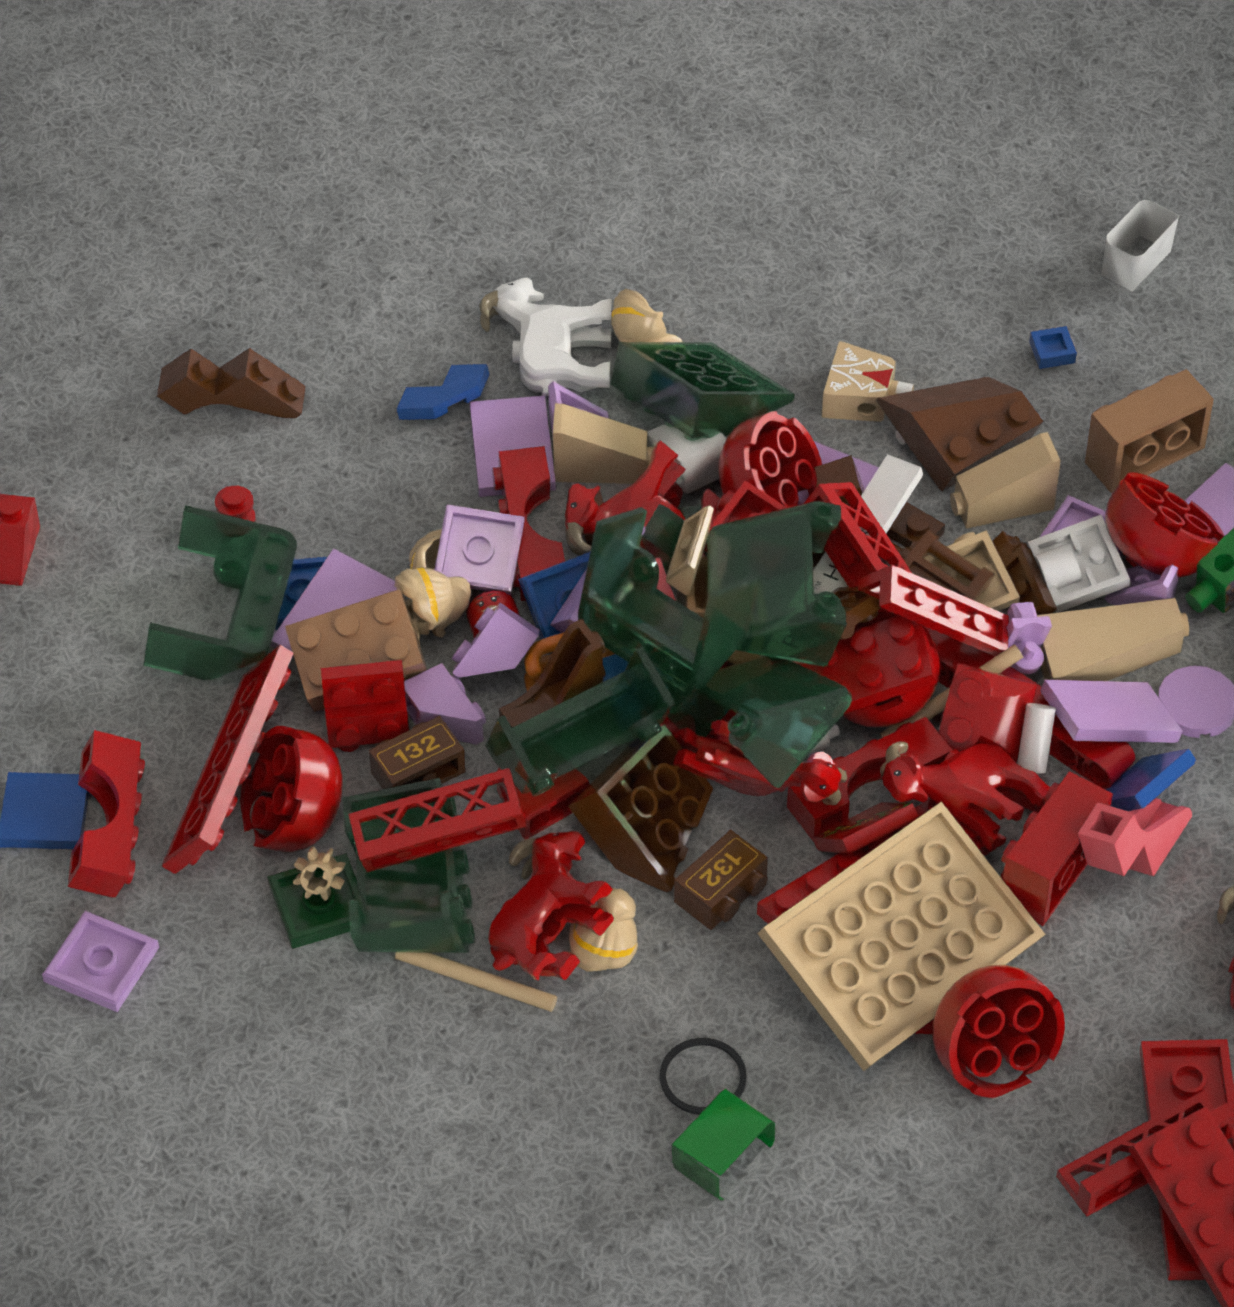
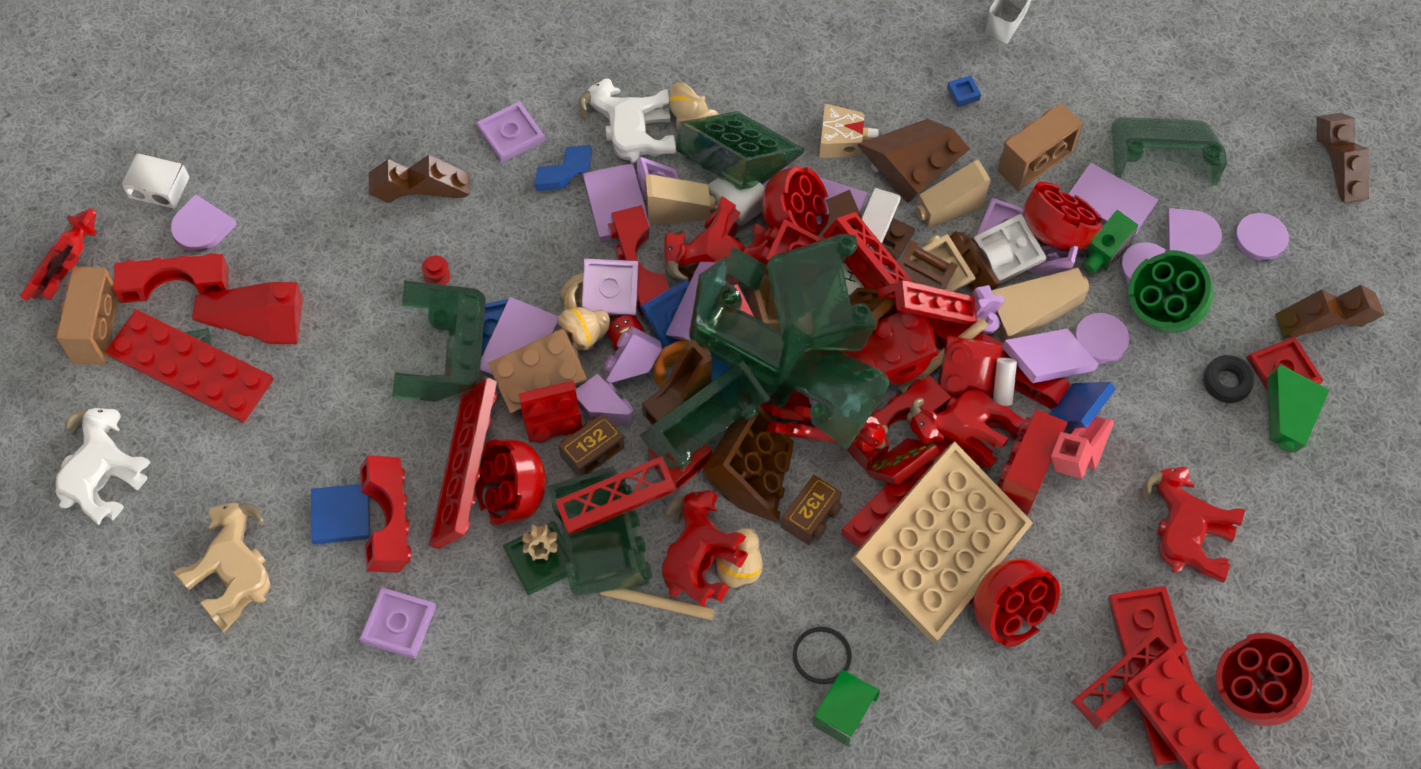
camera: 10 degrees left, 10 degrees up
tan slope [666,506,714,596] -> none
none -> lavender tile [476,101,546,163]

